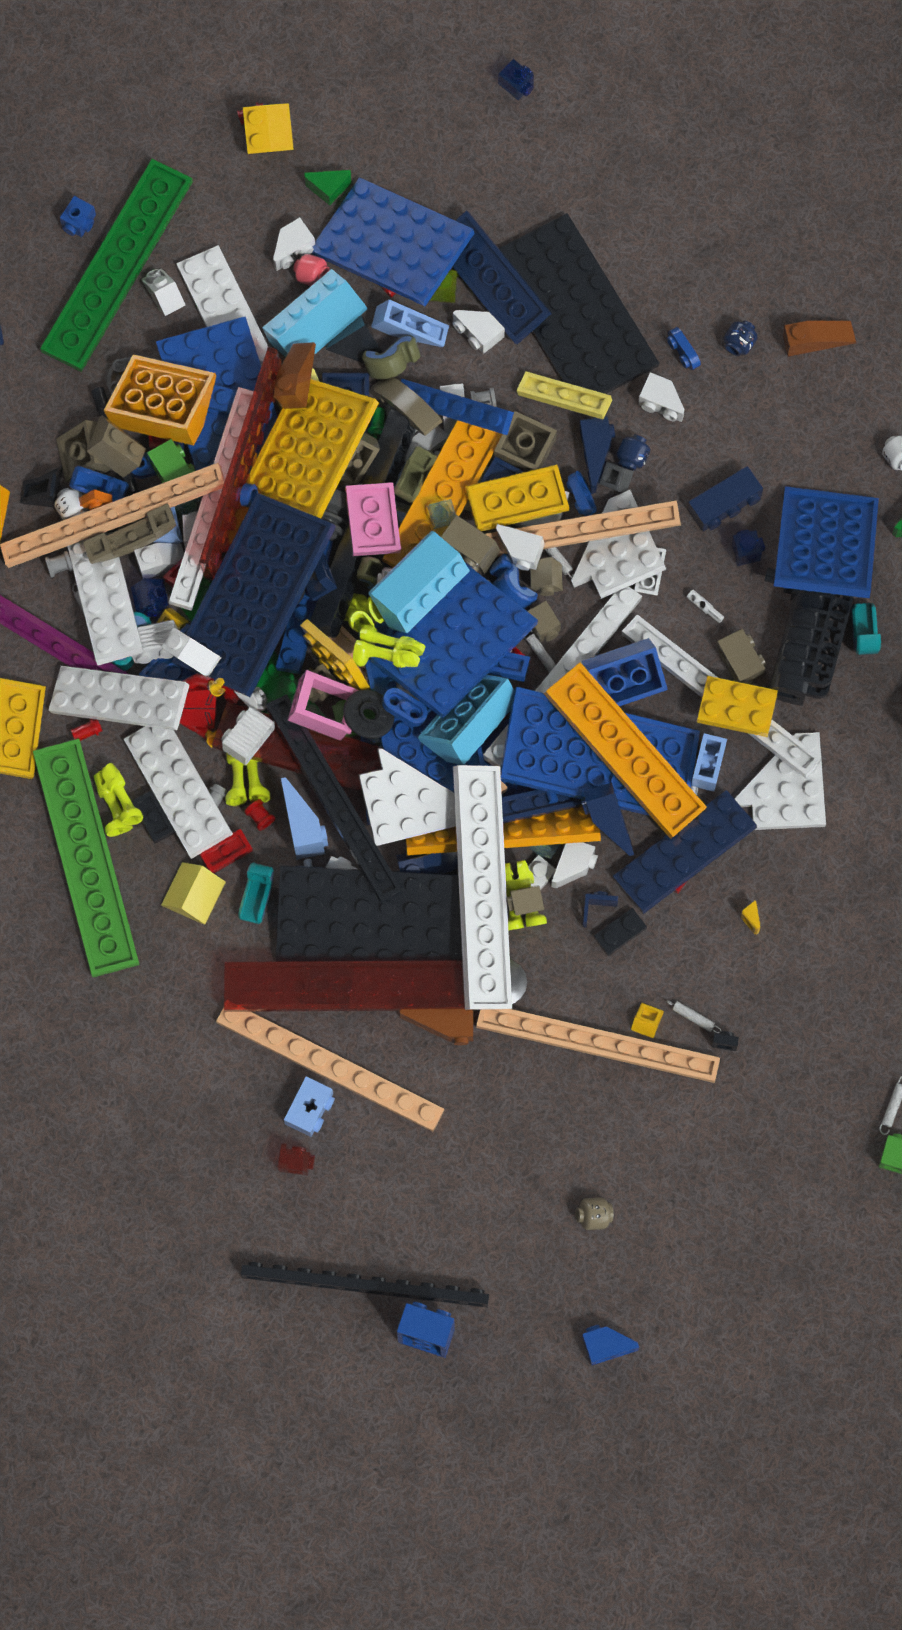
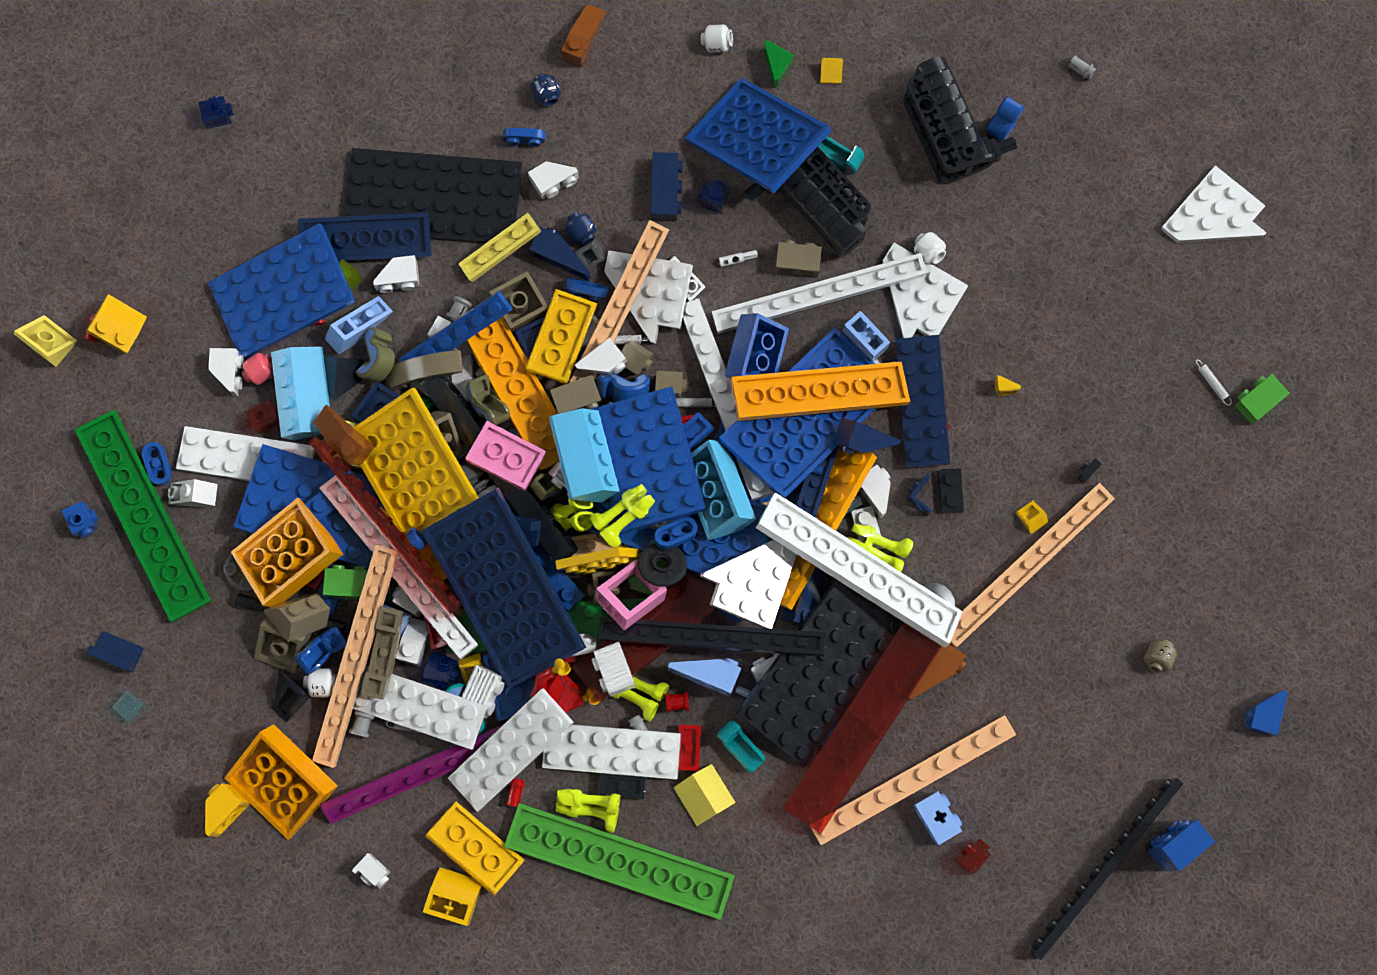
camera: 60 degrees left, 5 degrees up
orange plate [79,490,113,510] -> none
white slope [161,628,221,677] -> none
green slope [305,170,352,206] -> none
clear light blue plate [427,499,456,529] -> none
dark tan brick [507,885,544,916] -> none
white piece [667,1001,721,1033] -> none
yellow plate [697,676,778,737] -> none
none -> light yellow slope [14,315,77,367]
none -> blue plate [142,442,172,486]
none -> clear red brick [245,399,279,434]
none -> white head [914,232,946,264]

